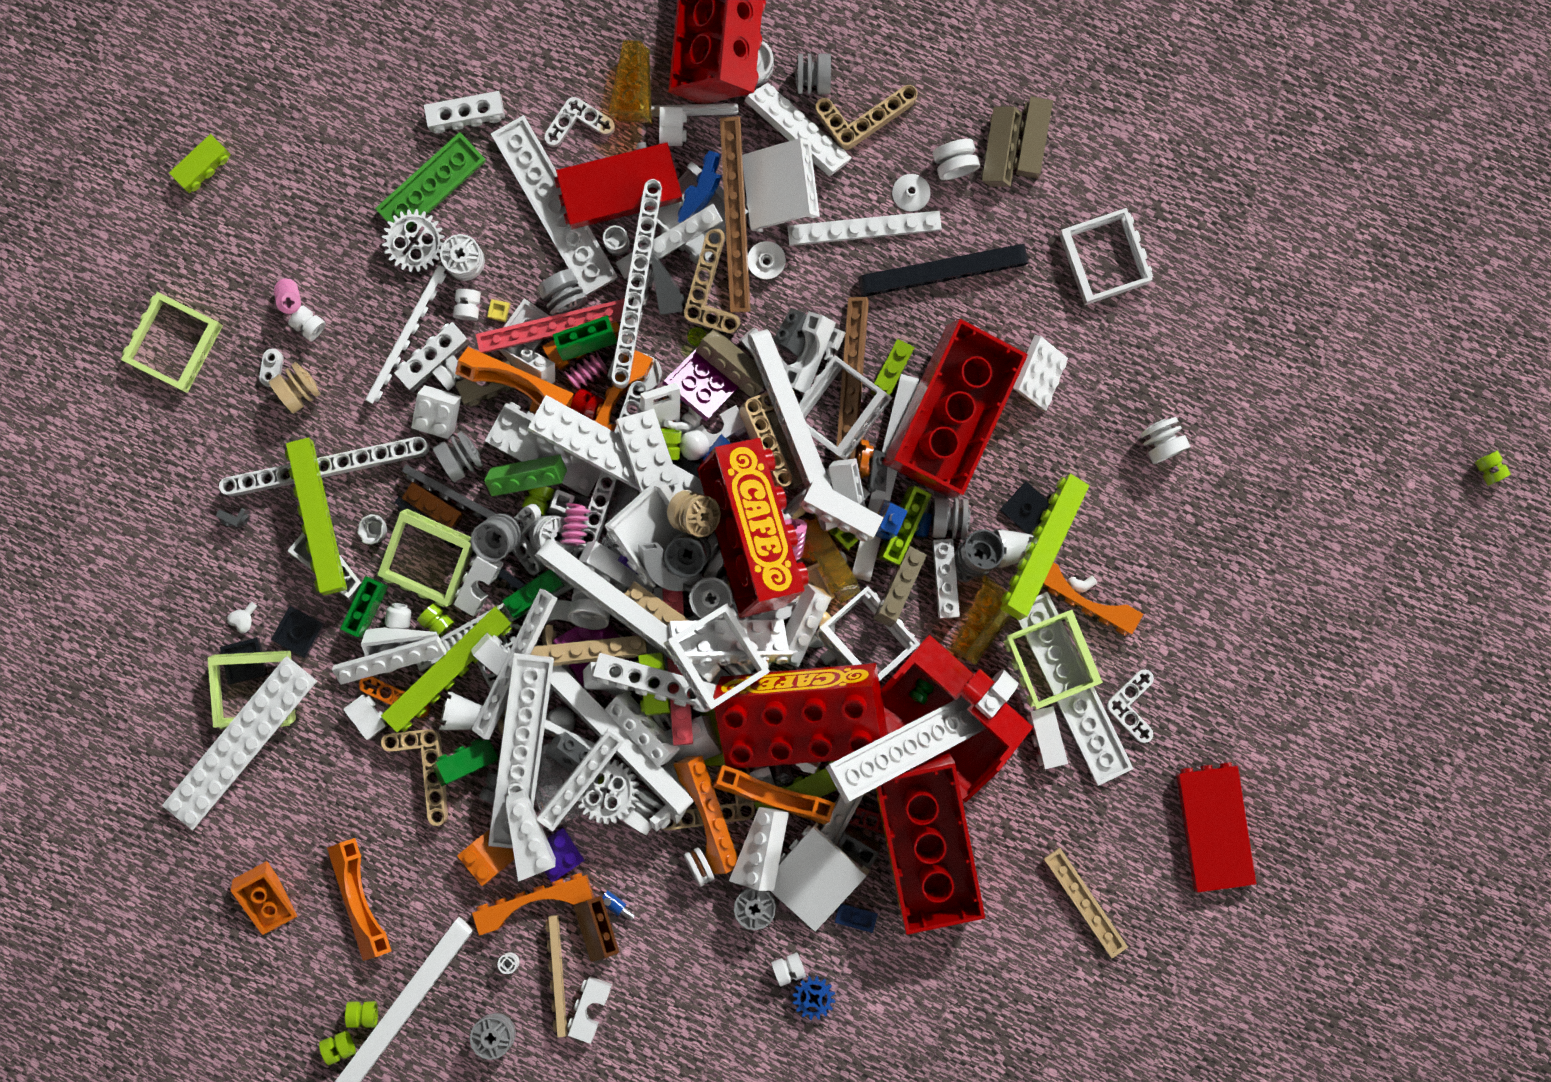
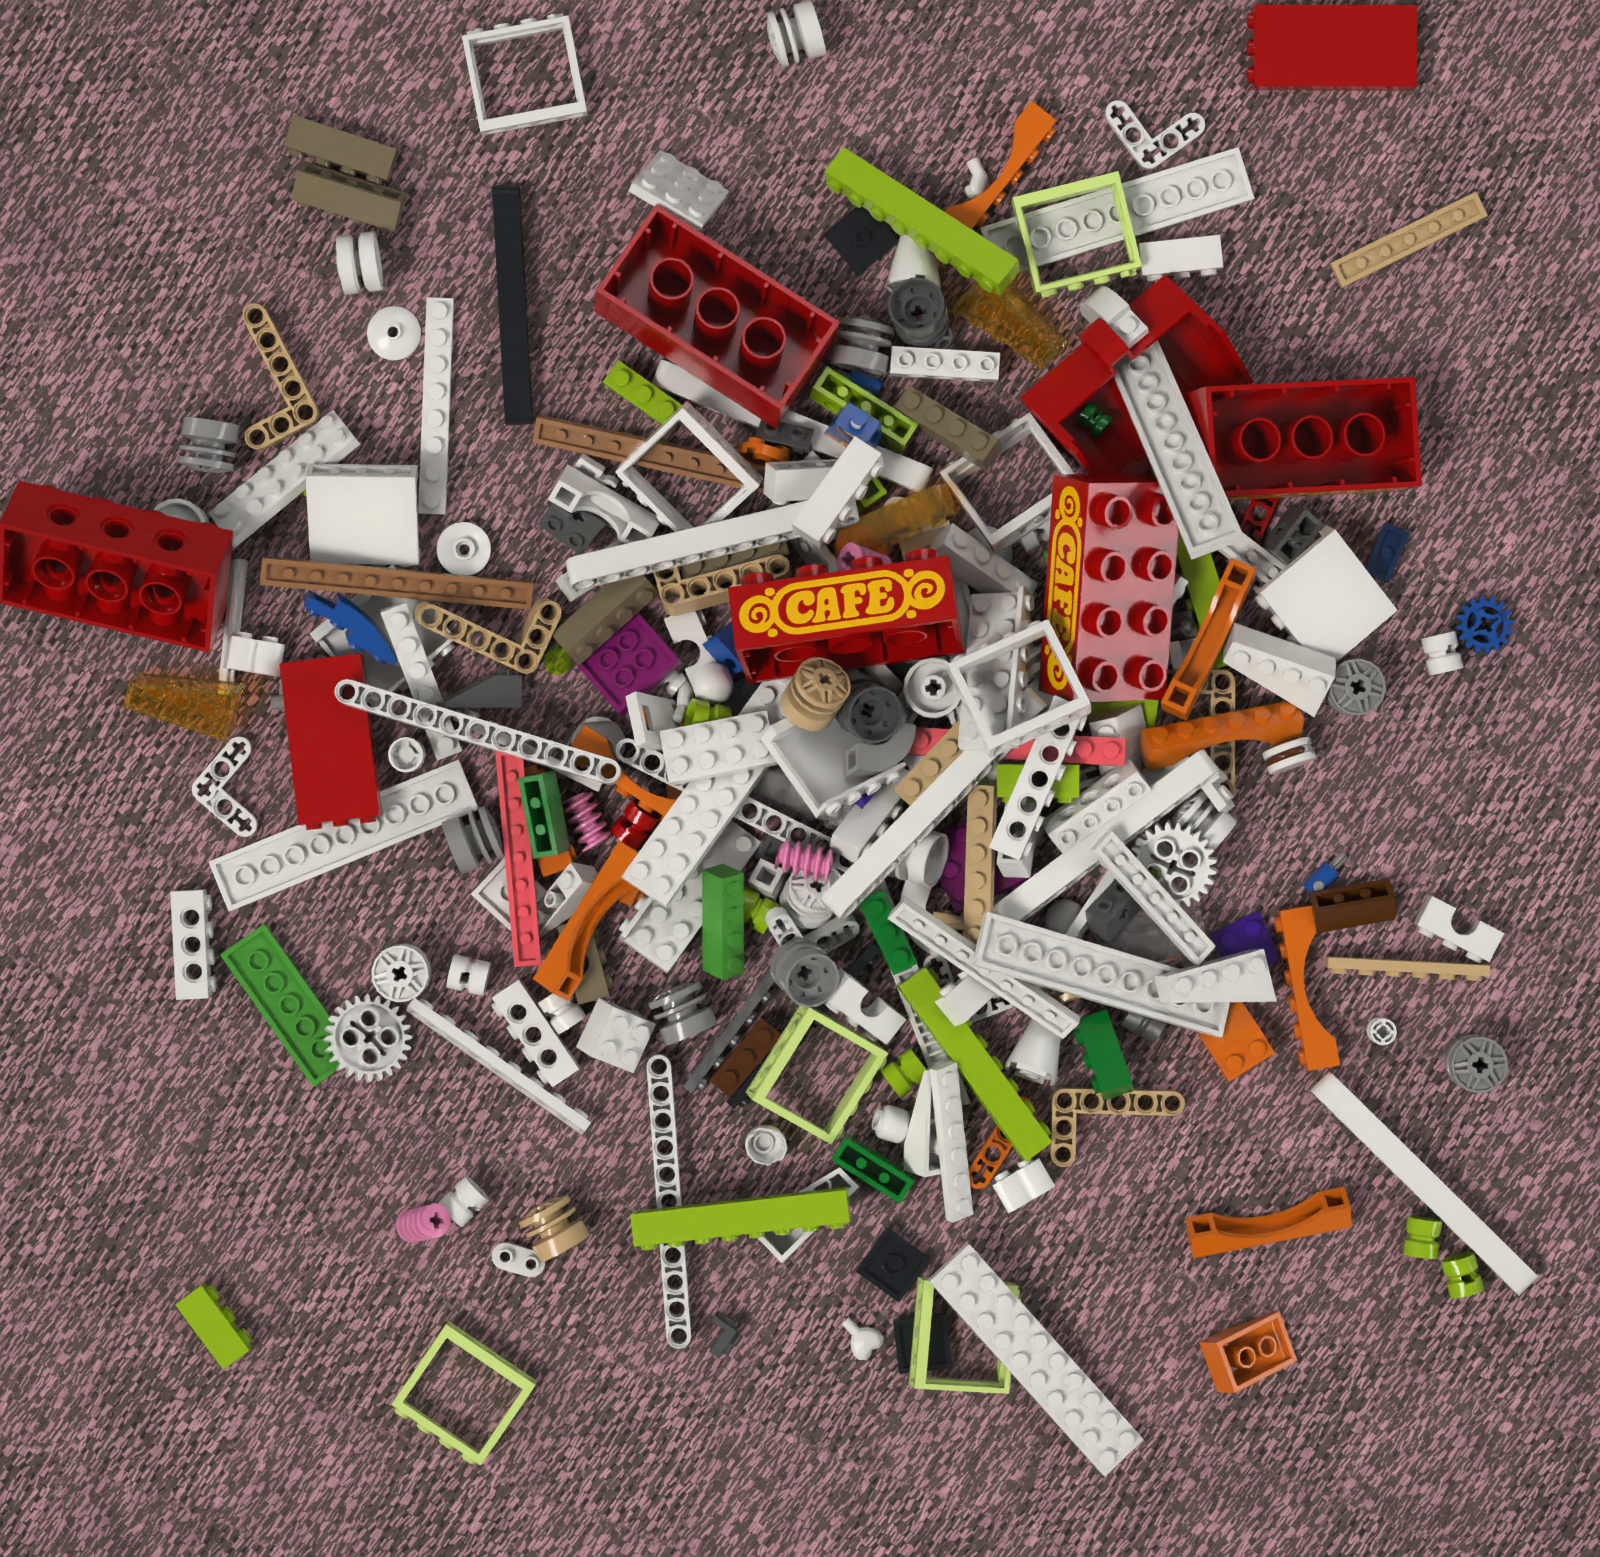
camera: 85 degrees left, 5 degrees up
light yellow tile [487,299,511,323] -> none

